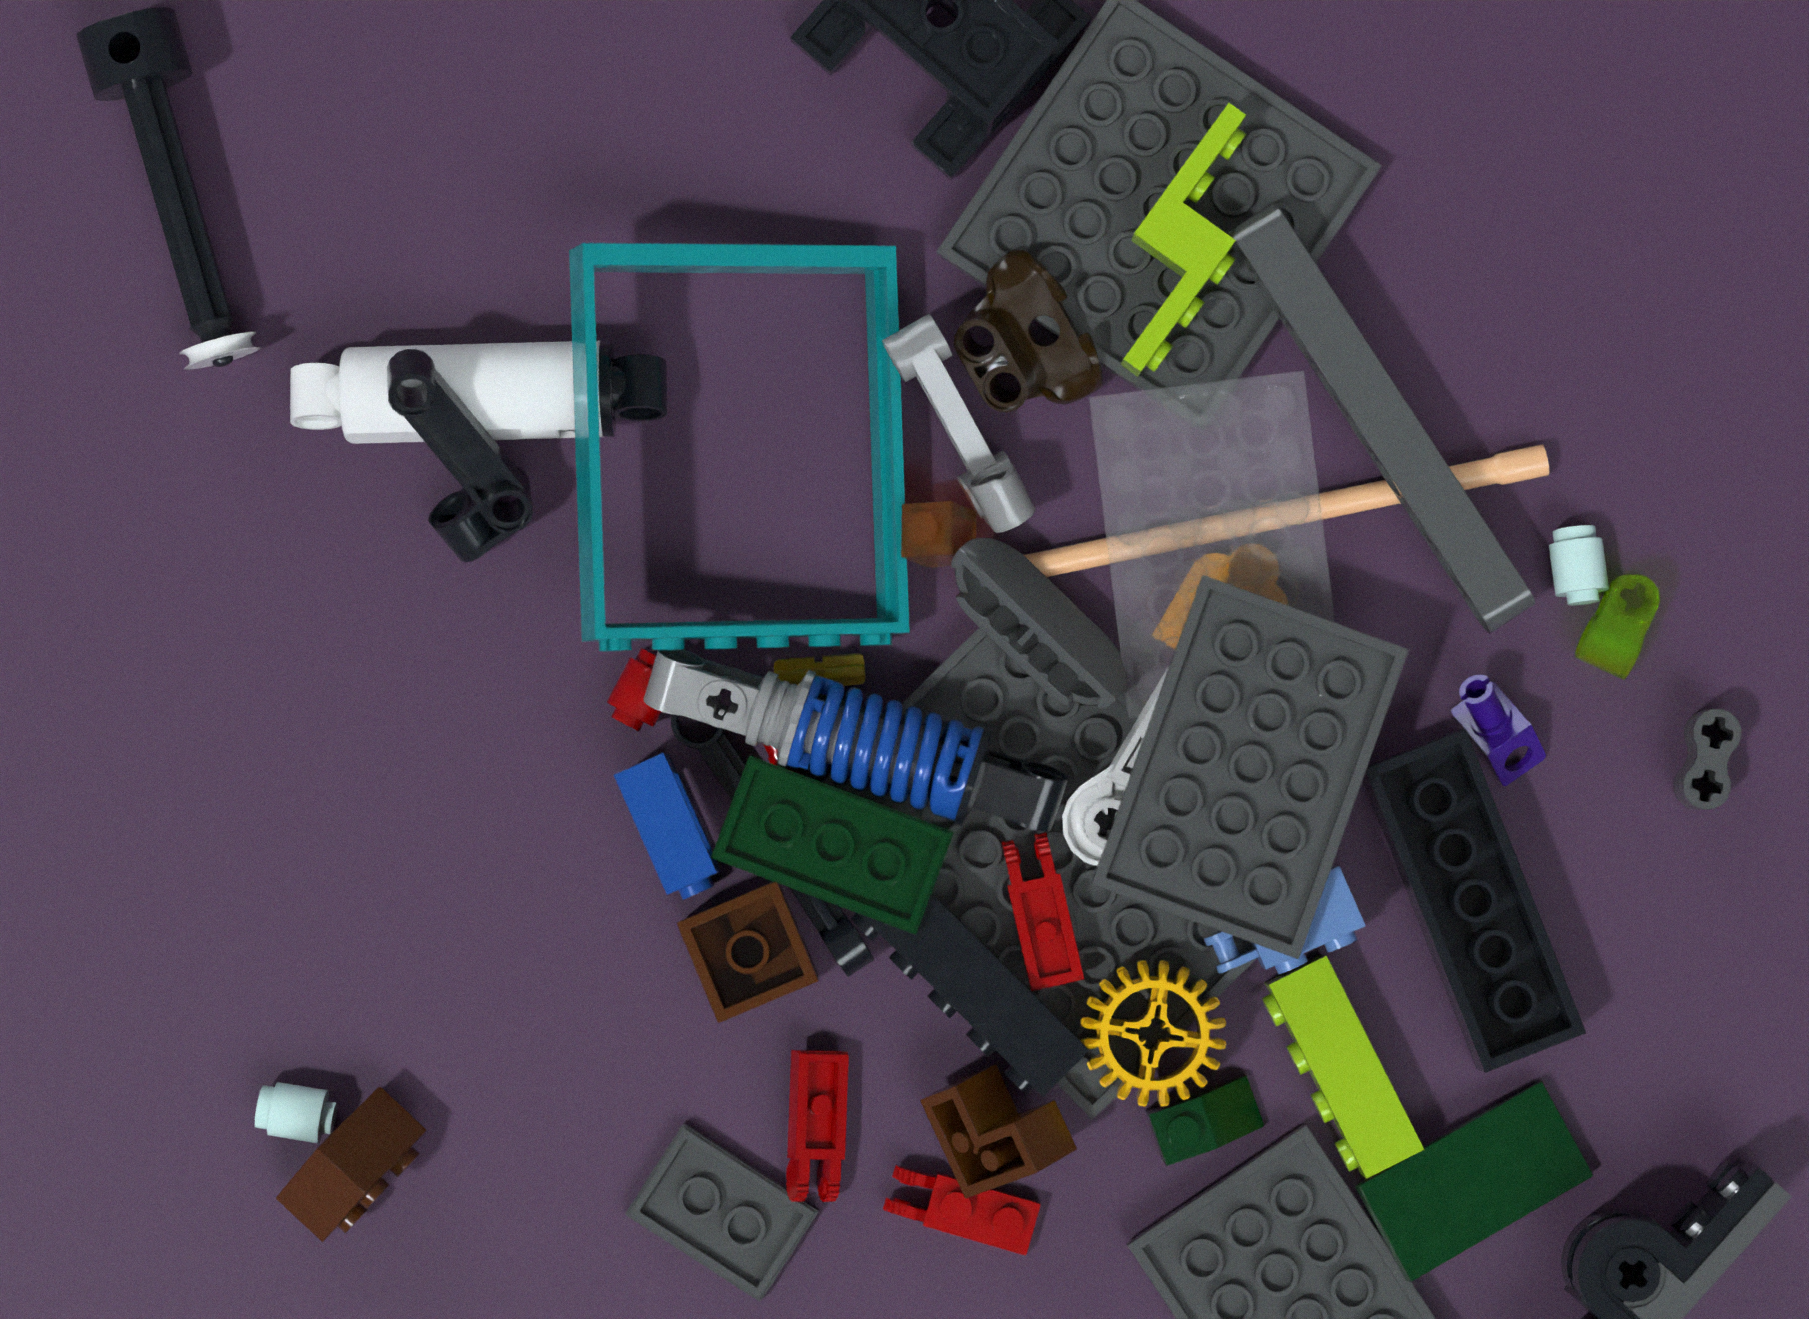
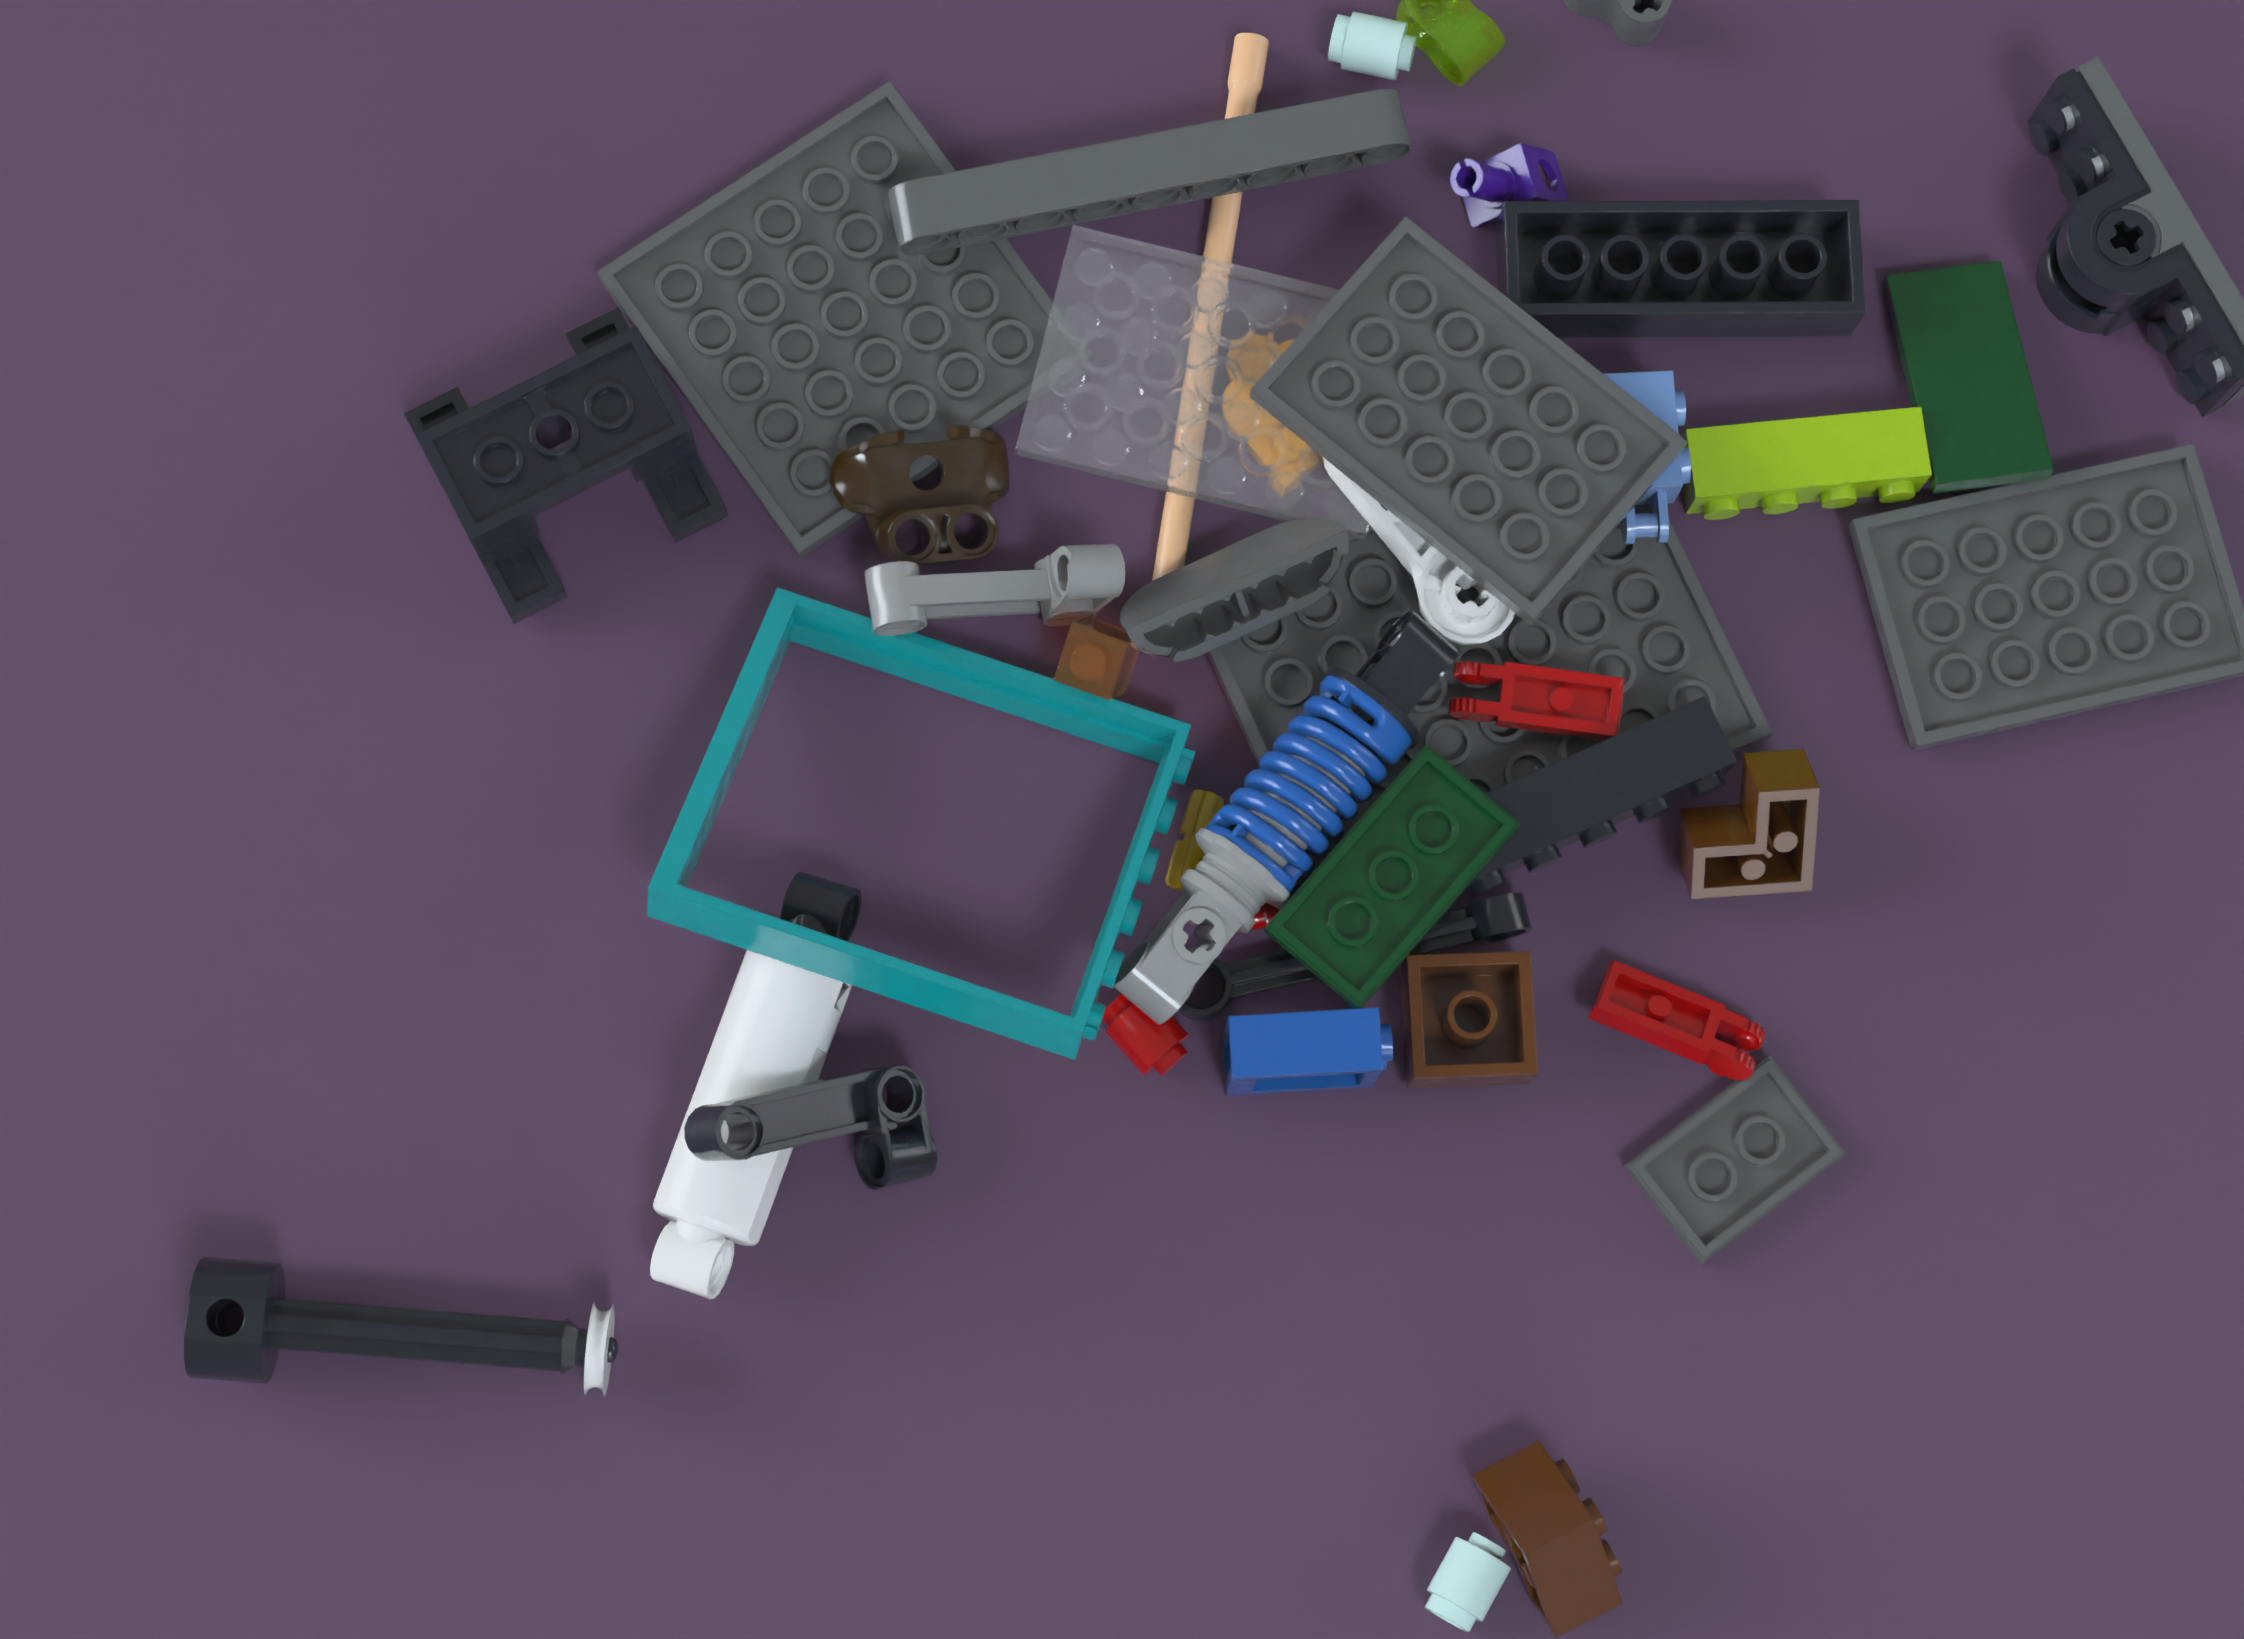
camera: 75 degrees left, 10 degrees down
red hinge [883,1165,1041,1256] -> none
yellow gear [1080,960,1226,1106] -> none
lime bracket [1121,103,1247,377] -> none
dark green slope [1145,1075,1264,1166] -> none

